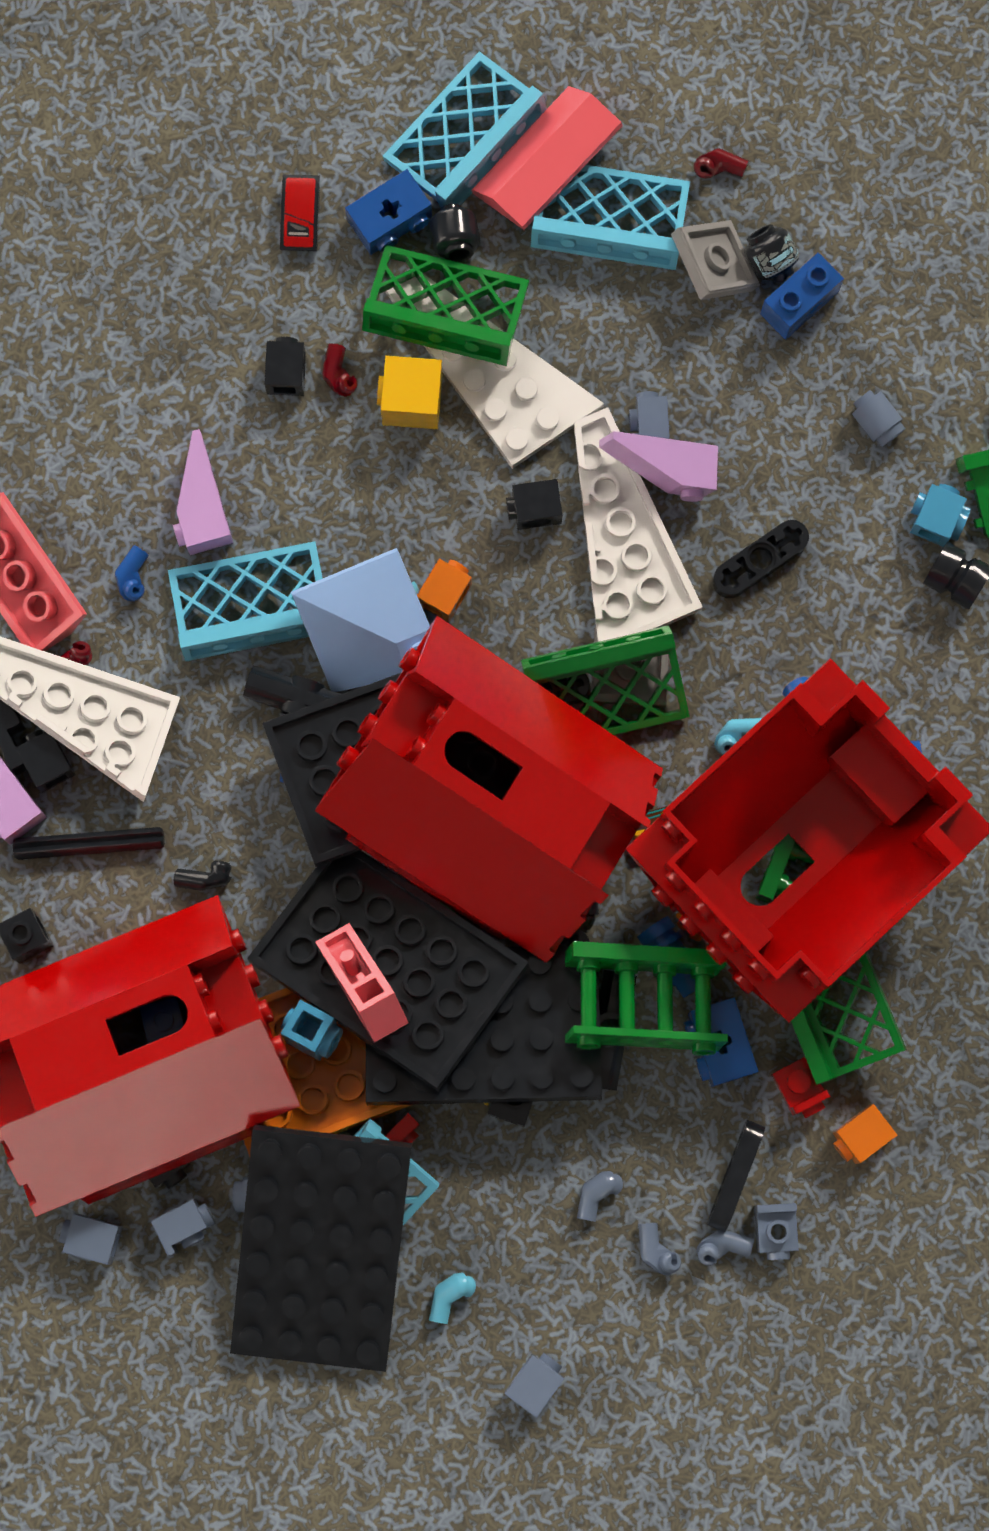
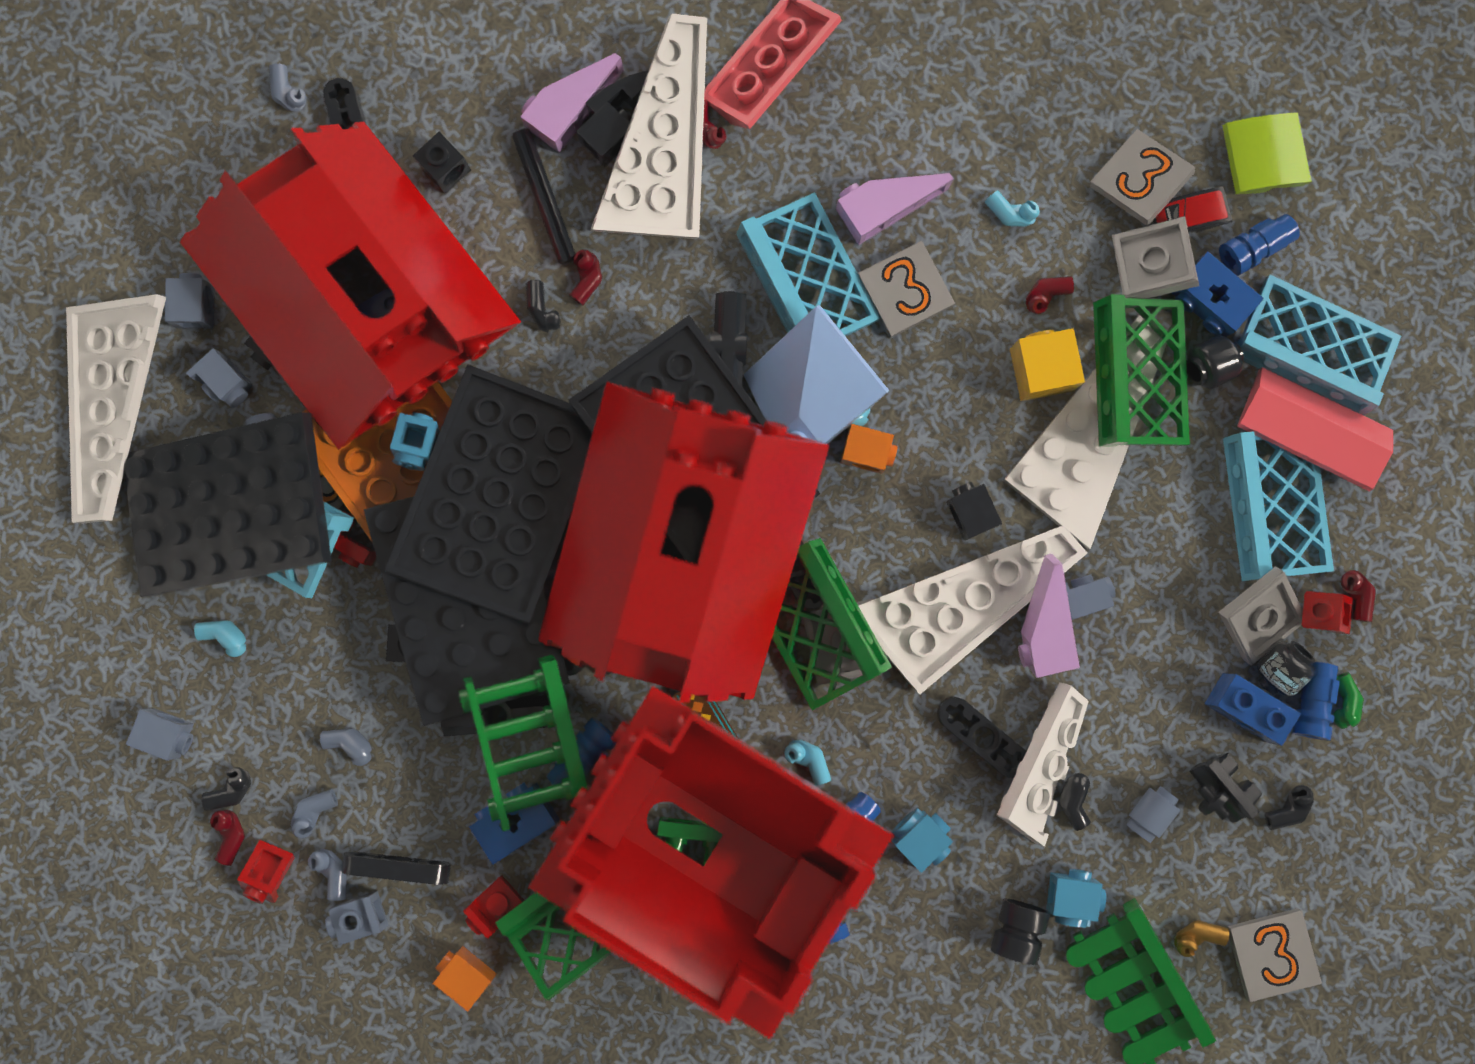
camera: 80 degrees right, 5 degrees up
blue arm [115,545,149,601] -> none
black brick [264,337,306,396] -> none
coral slope [315,923,409,1043] -> none
none -> white wing [66,294,166,524]
none -> black arm [202,767,251,811]
none -> dark red arm [210,809,245,866]
none -> red bracket [237,840,295,904]
none -> dark red arm [569,249,602,306]
none -> light grey tile [858,241,955,339]
none -> dark azure brick [892,808,953,873]
none -> medium azure arm [984,190,1040,227]
none -> white wing [997,682,1089,847]
none -> black arm [1059,773,1091,831]
none -> light grey tile [1090,129,1195,226]
none -> light grey tile [1112,216,1199,299]
none -> black hips [1189,753,1262,823]
none -> blue axle [1219,214,1300,276]
none -> lime slope [1222,113,1312,194]
none -> black arm [1264,785,1314,831]
none -> blue axle [1292,662,1340,741]
none -> red bracket [1301,591,1353,634]
none -> green arm [1333,672,1364,729]

